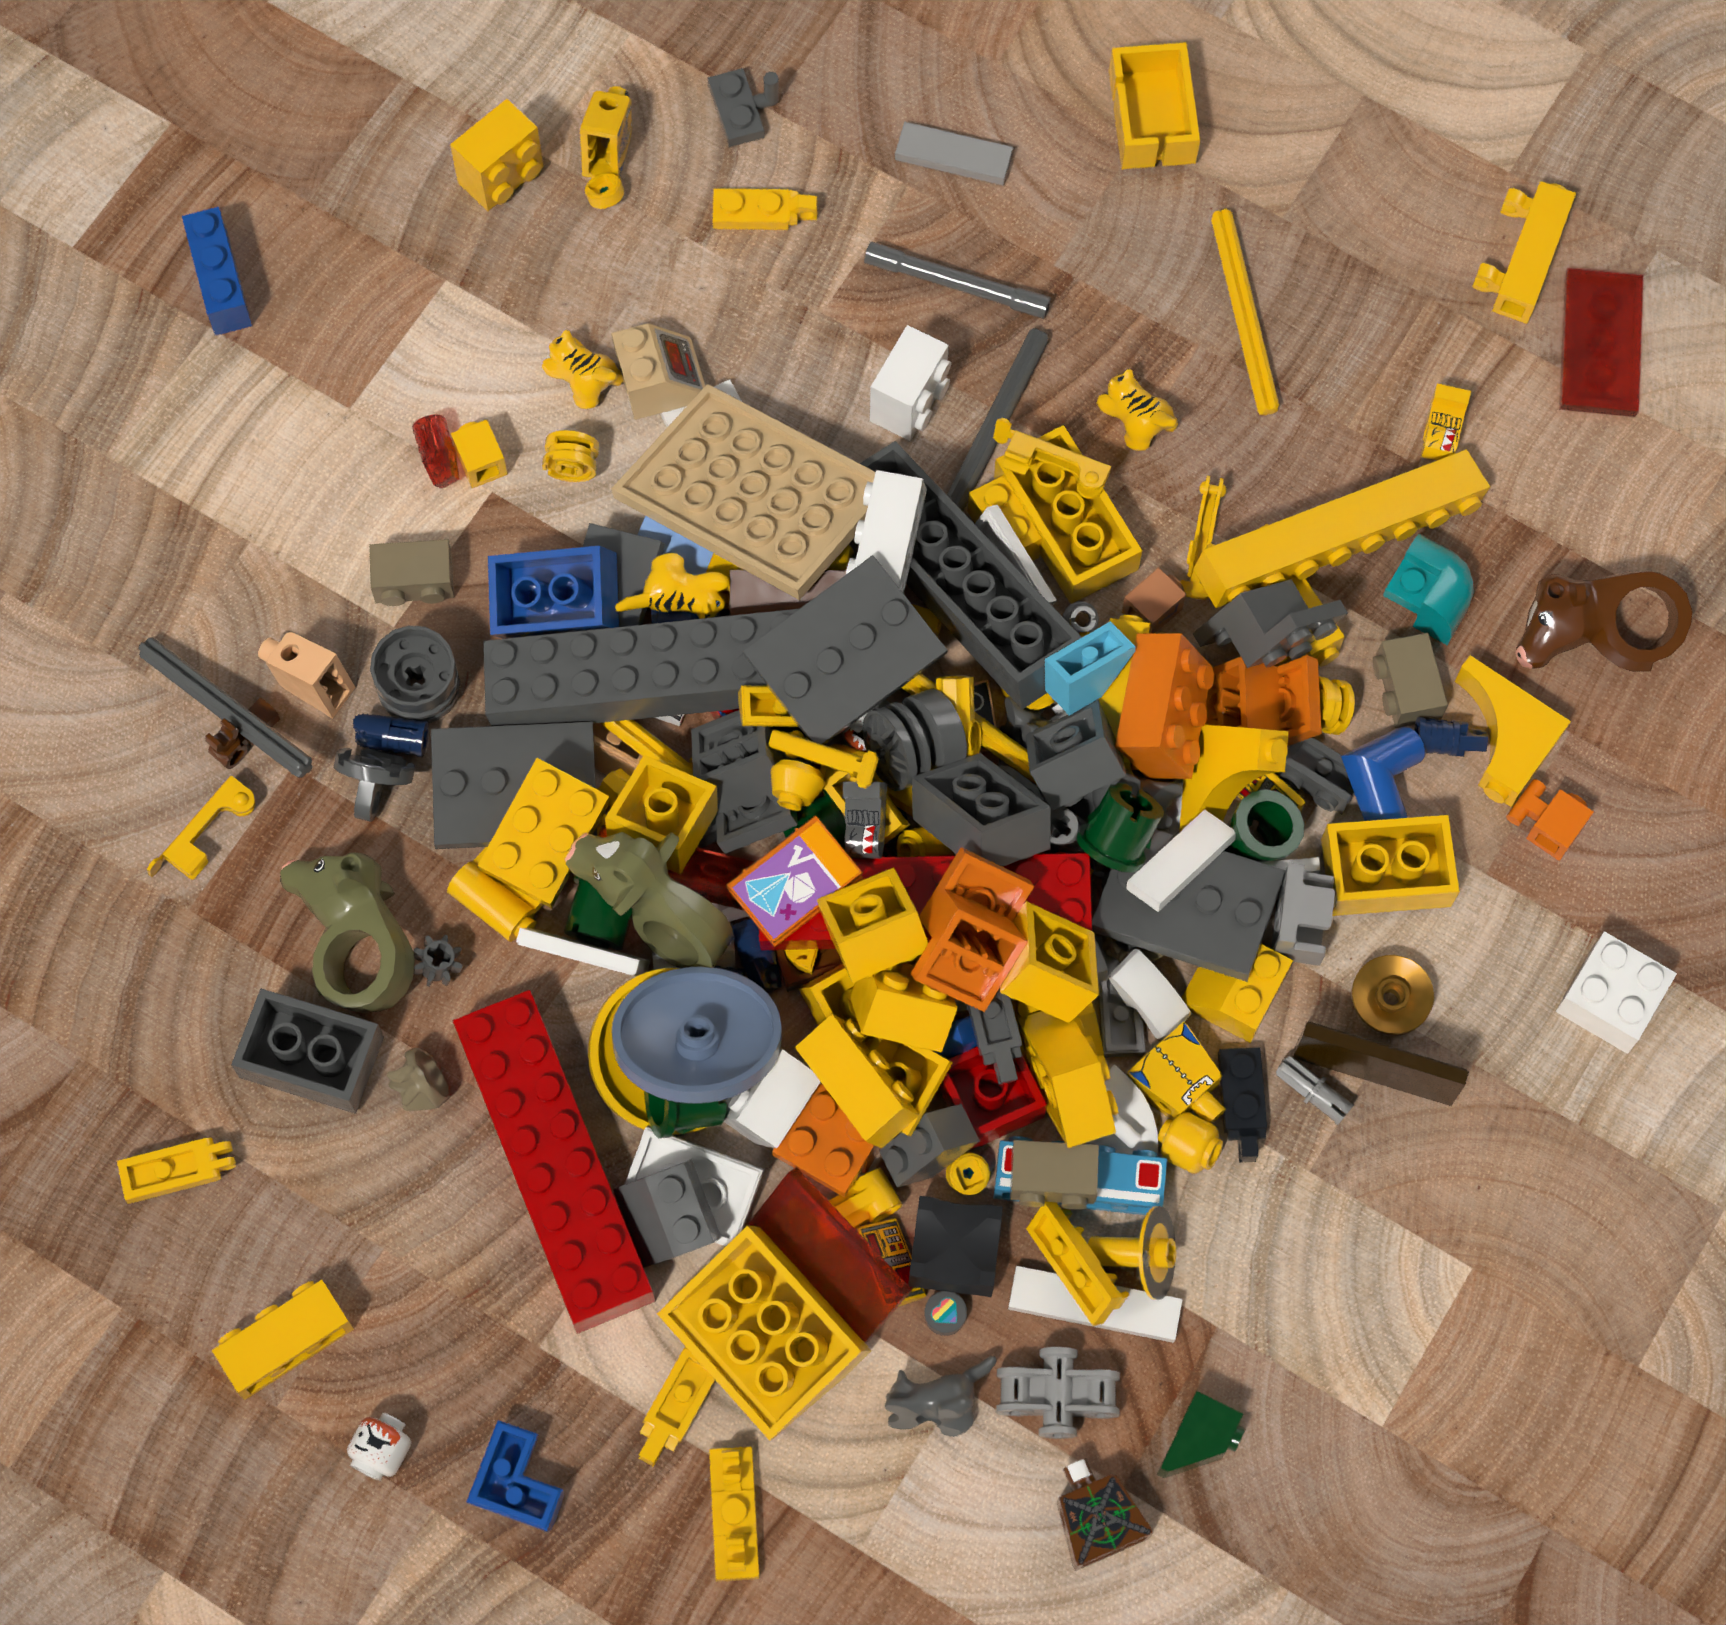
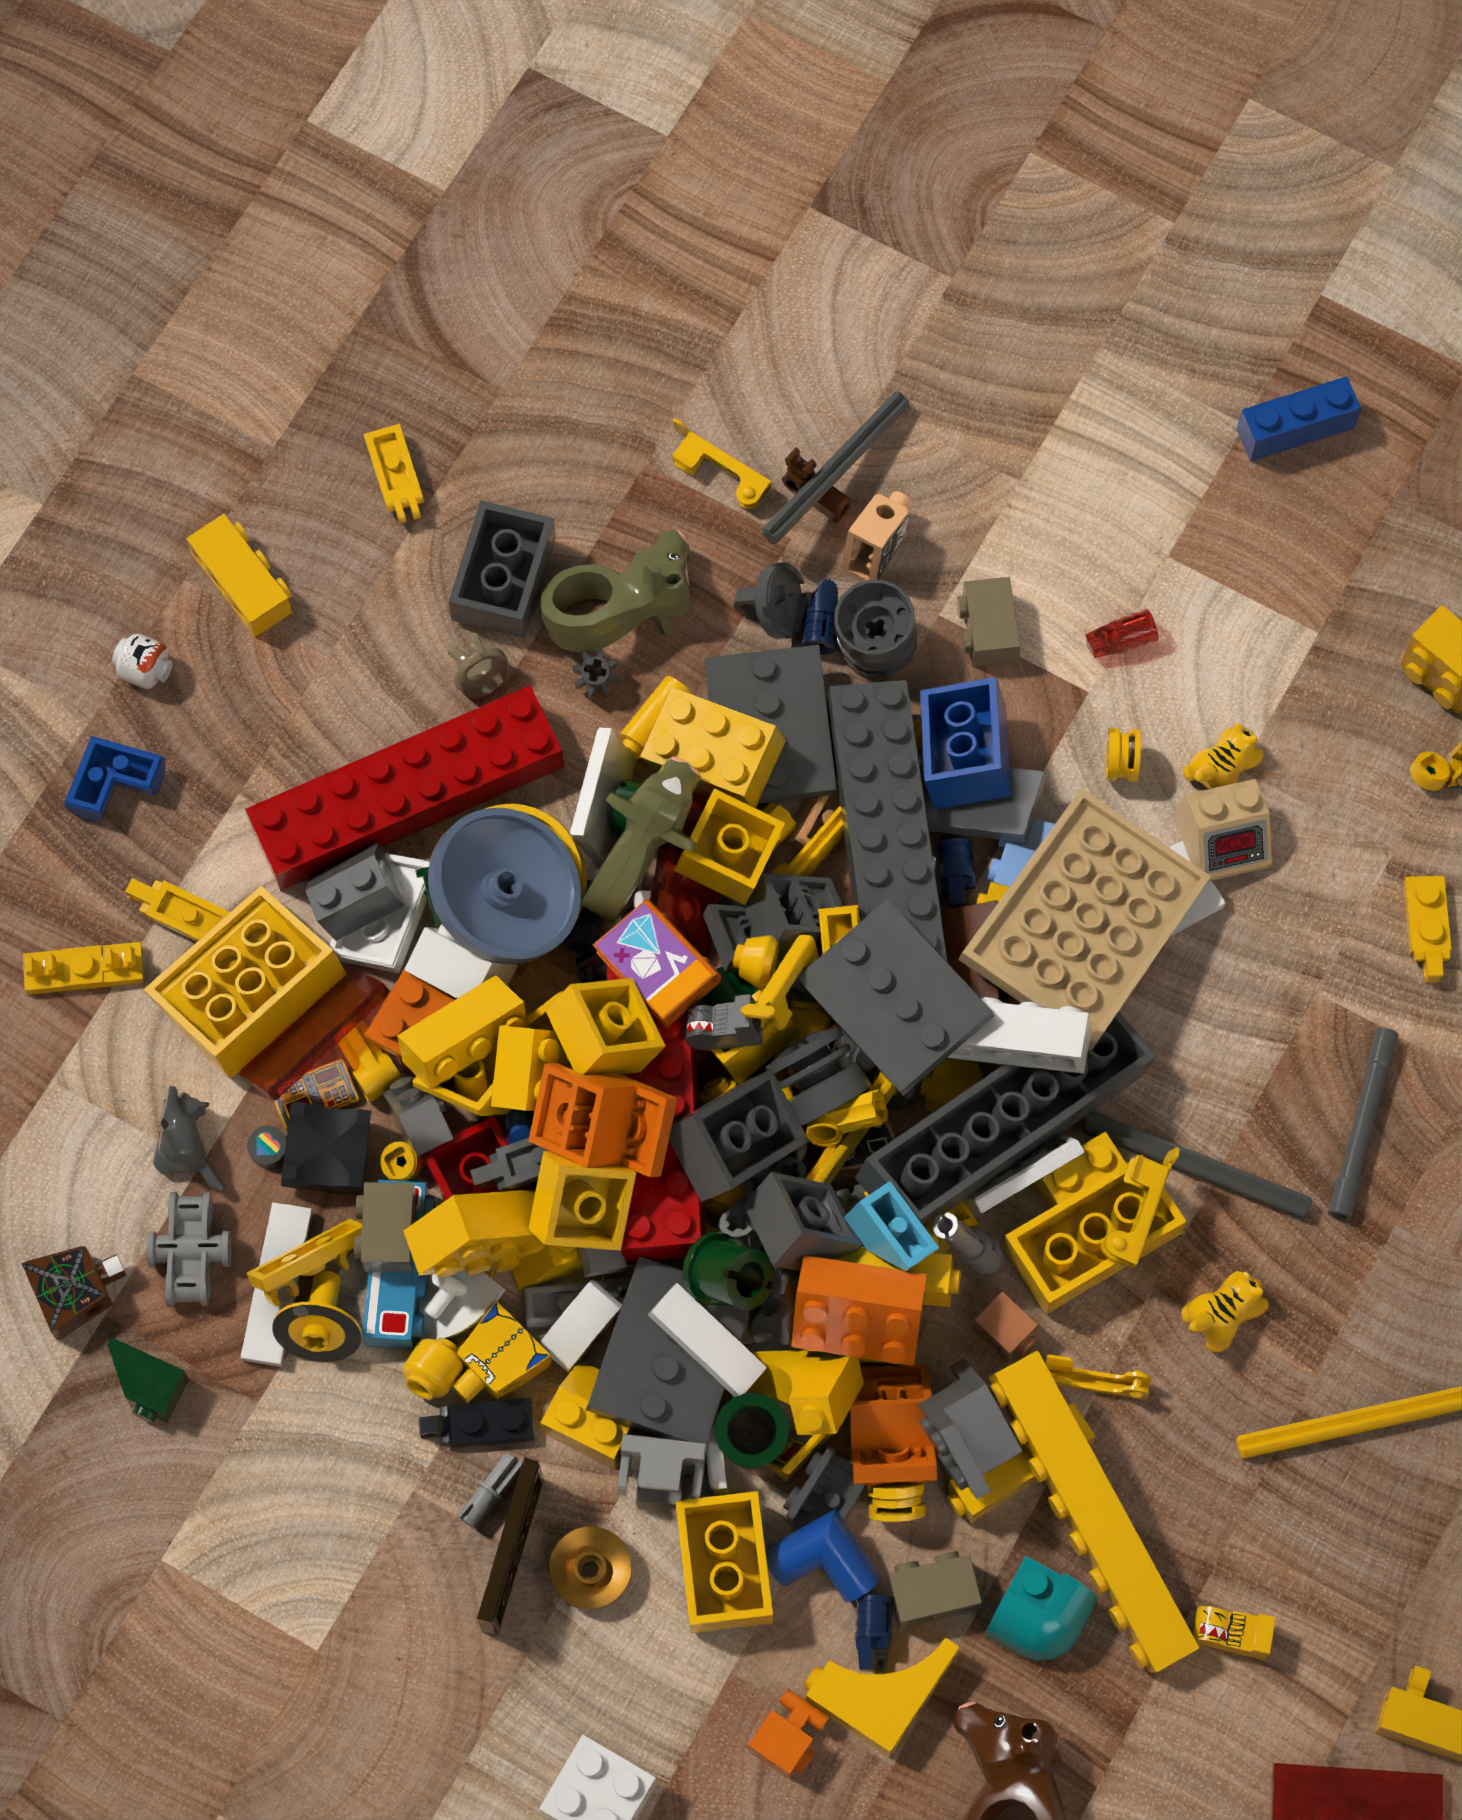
camera: 90 degrees right, 0 degrees up
yellow brick [451,419,508,489] -> none
yellow animal [615,553,730,619] -> none
white brick [870,325,951,441] -> none

